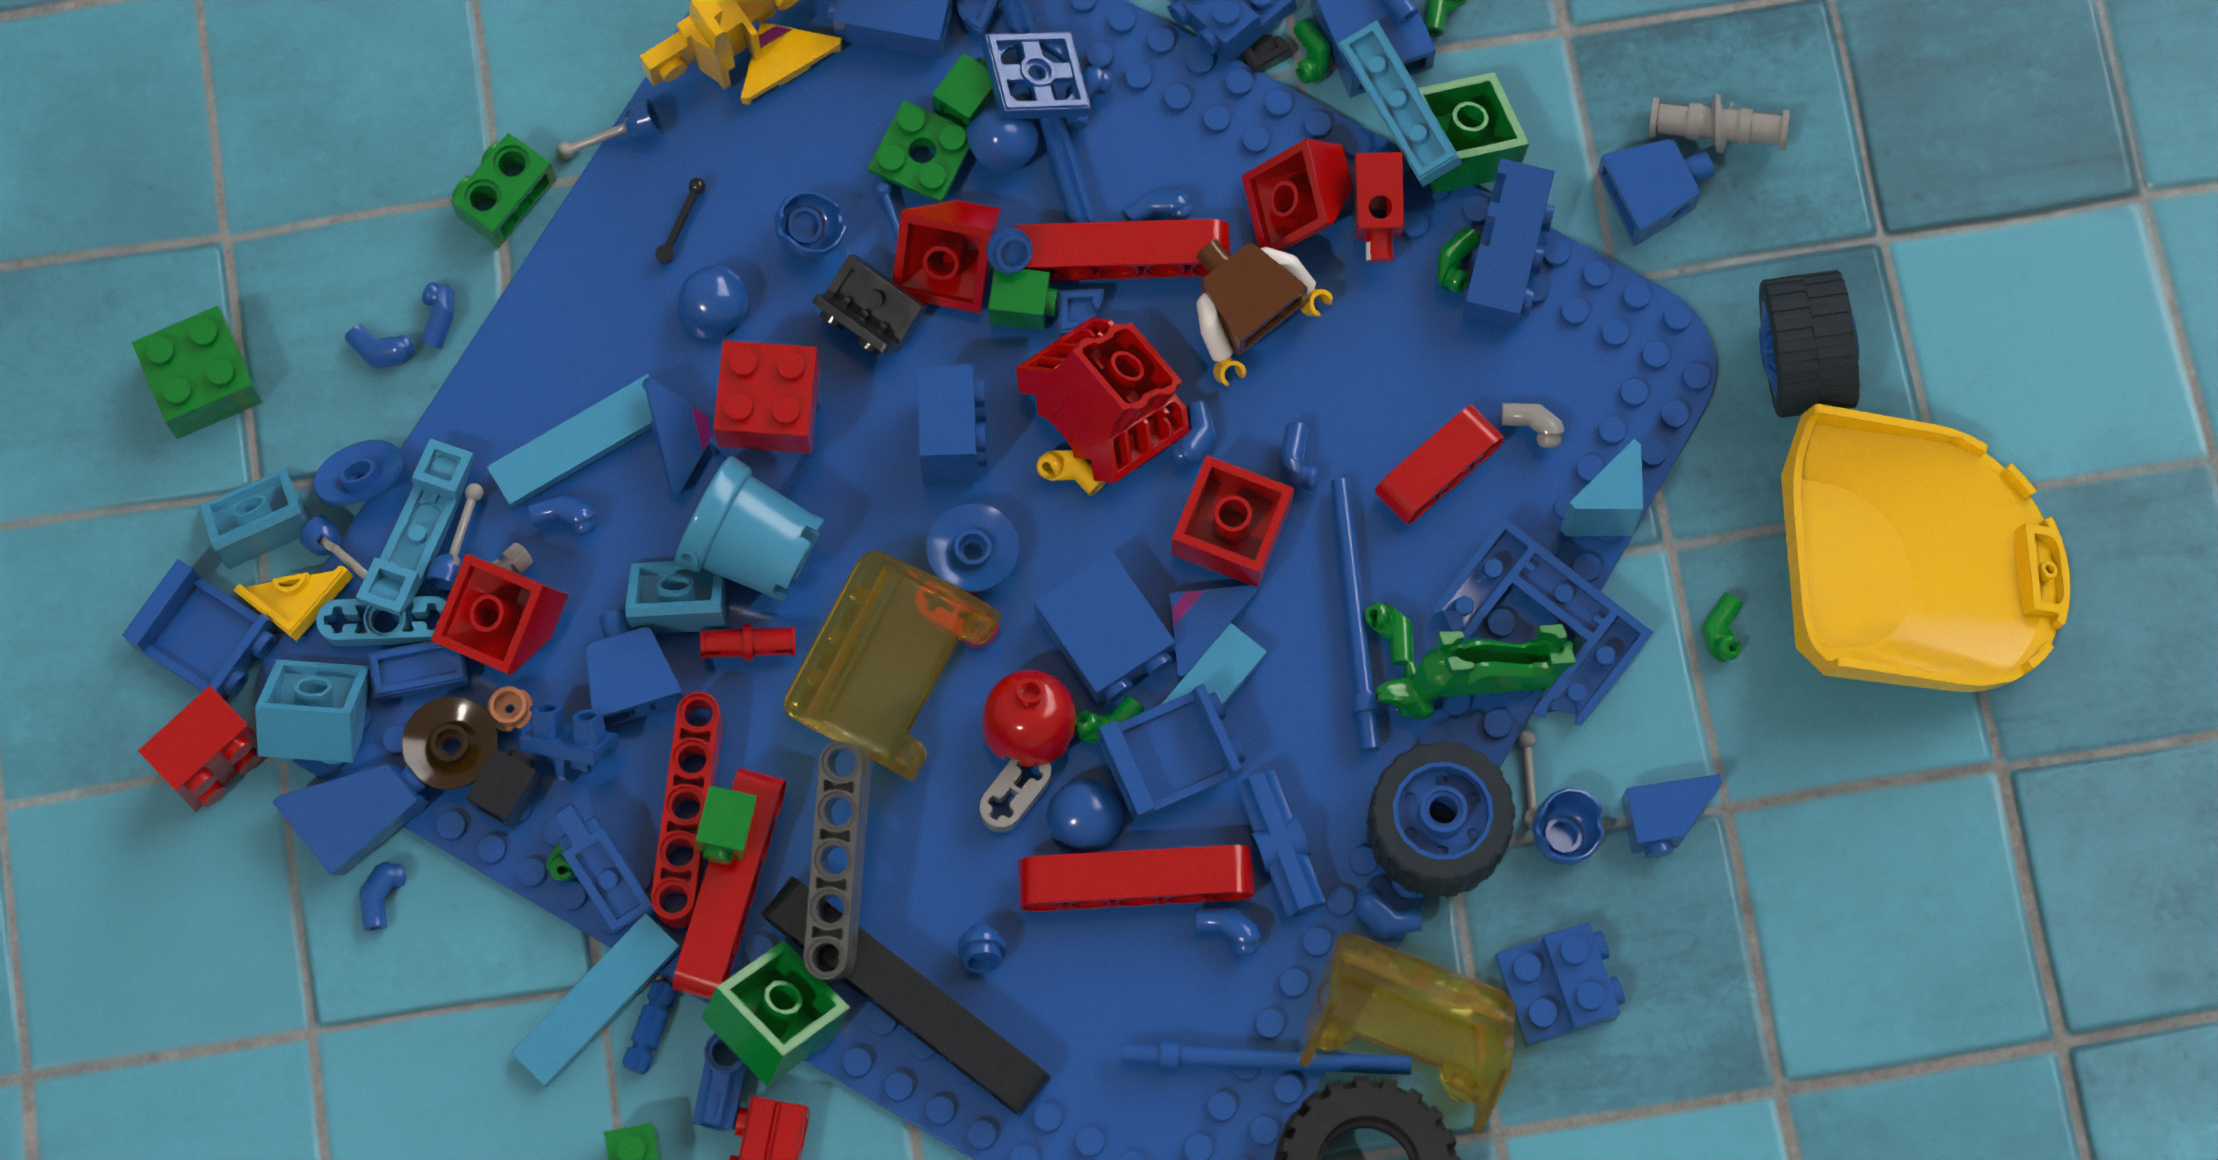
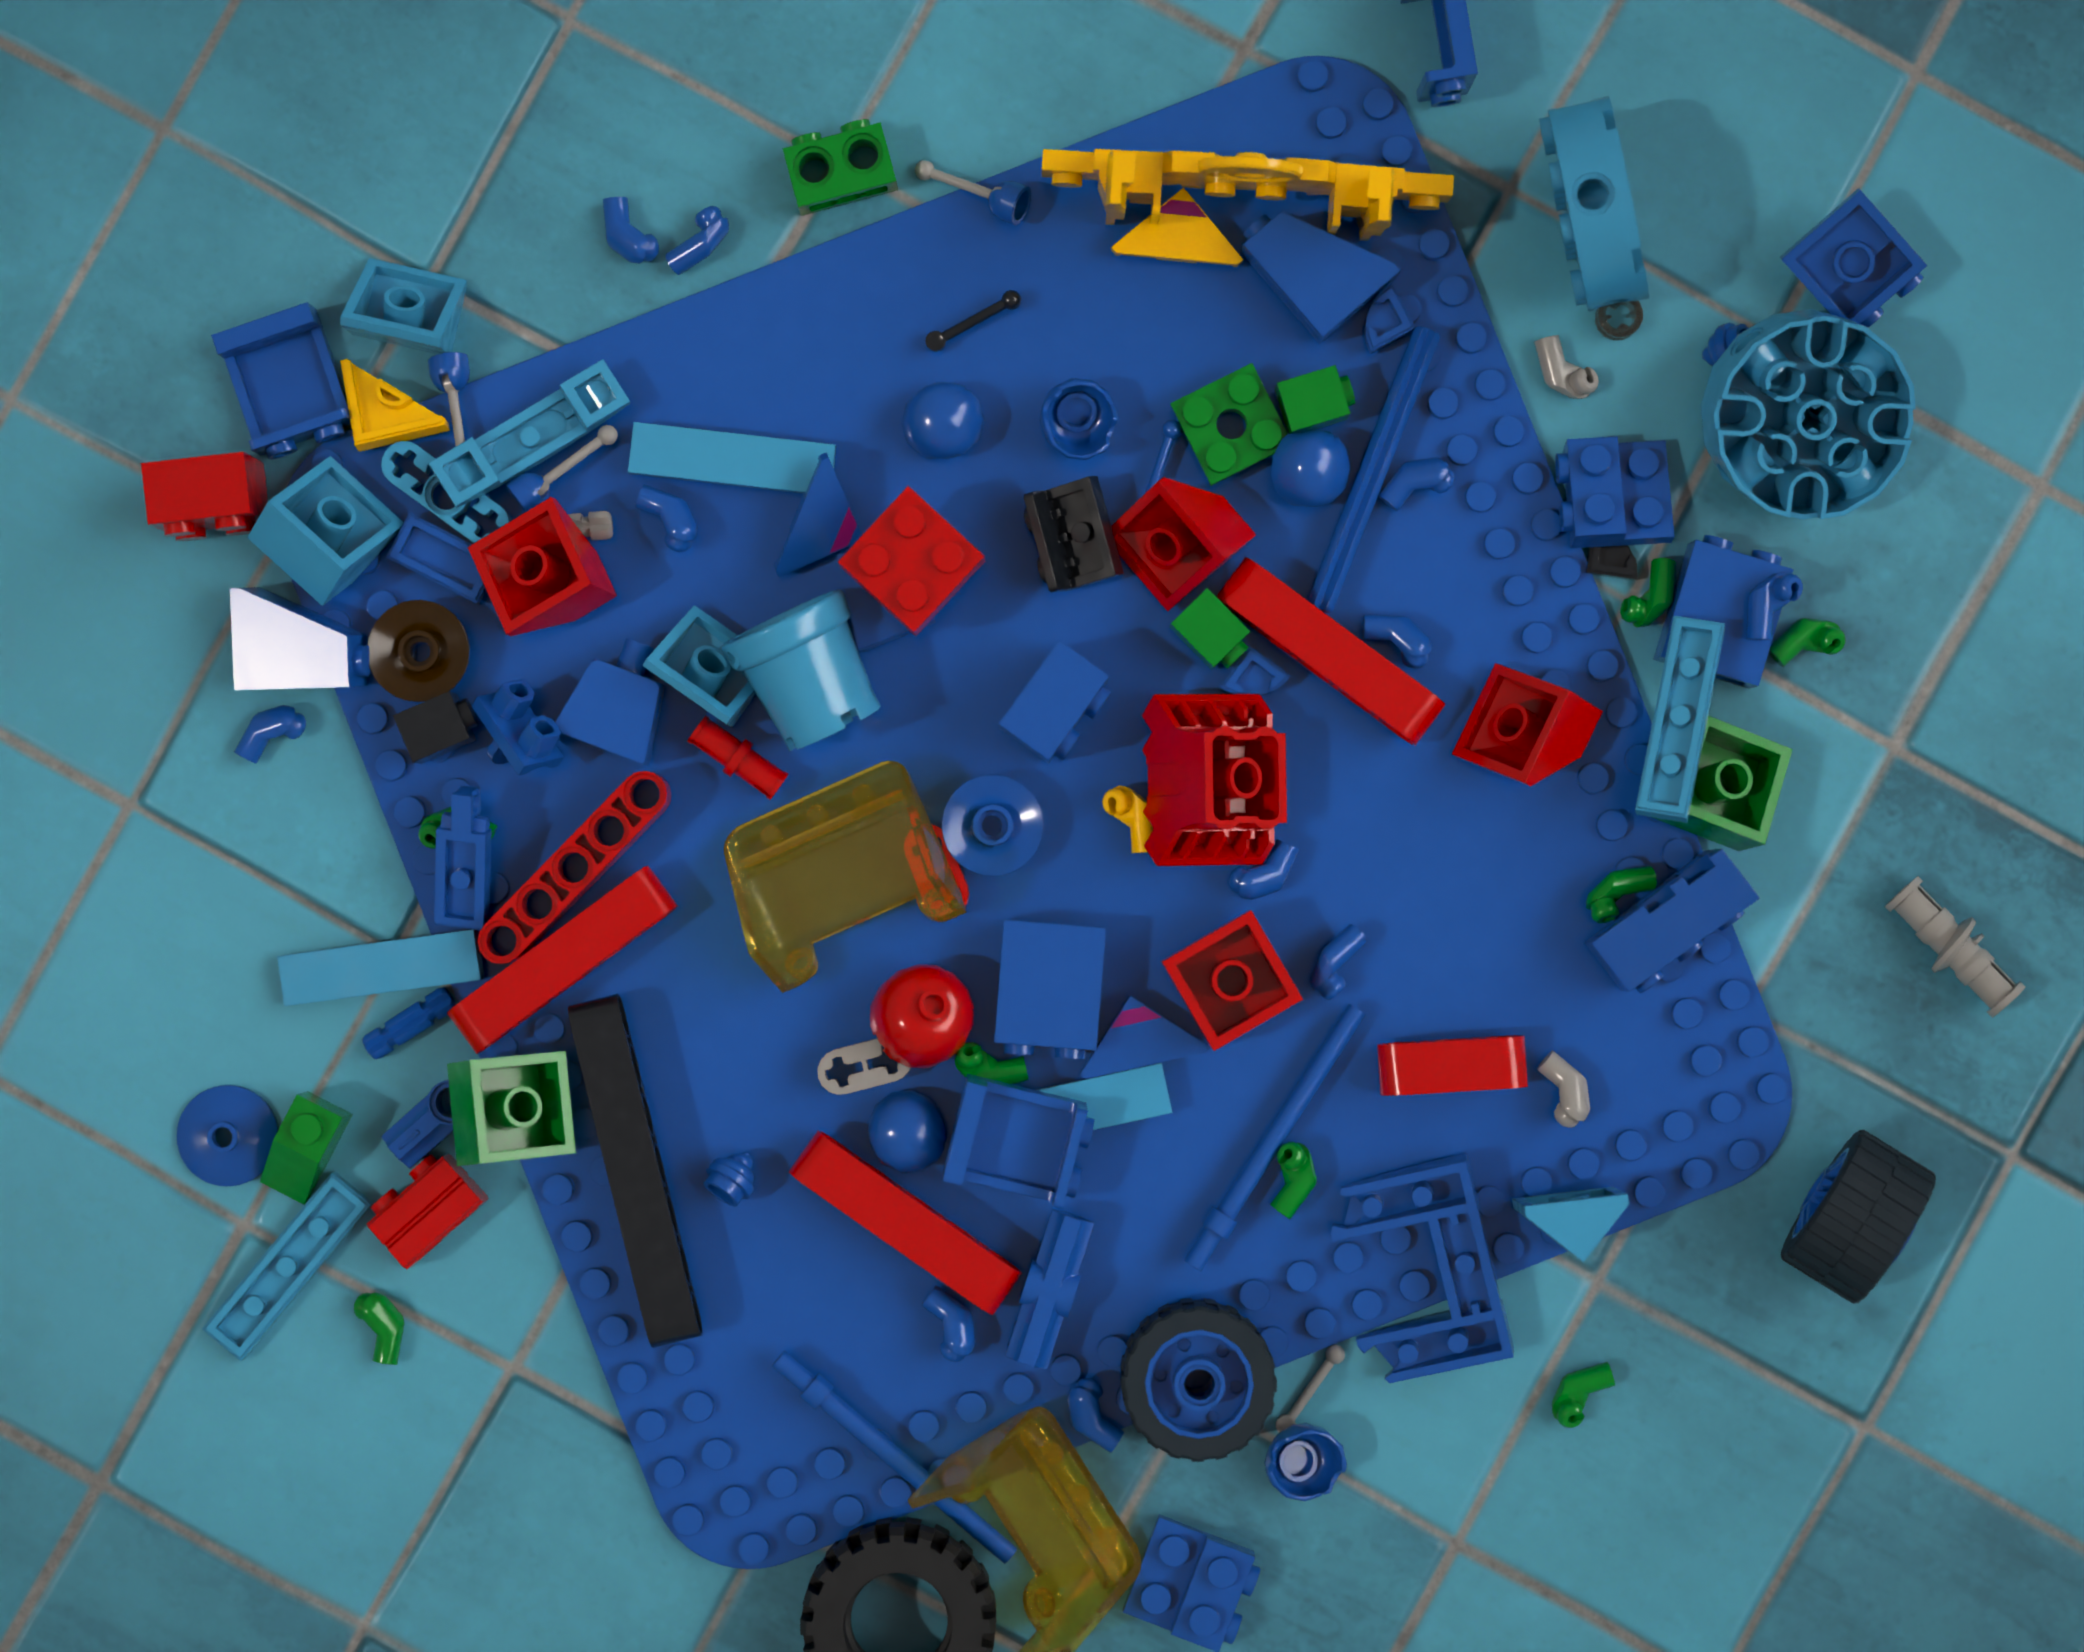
camera: 35 degrees right, 15 degrees up
green brick [132,305,263,439] -> none
blue dish [313,440,403,506] -> none
nougat plate [486,686,533,732] -> none
green brick [695,785,757,864] -> none
dark grey beam [804,740,871,980] -> none
blue piece [981,32,1091,120] -> none
blue plate [986,227,1032,274] -> none
reddish brown torso [1196,239,1333,387] -> none
red torso [1351,152,1404,264] -> none
green animal [1375,624,1576,720] -> none
blue torso [1597,139,1715,246] -> none
blue slope [1621,774,1722,858] -> none
yellow windscreen [1781,404,2071,692] -> none

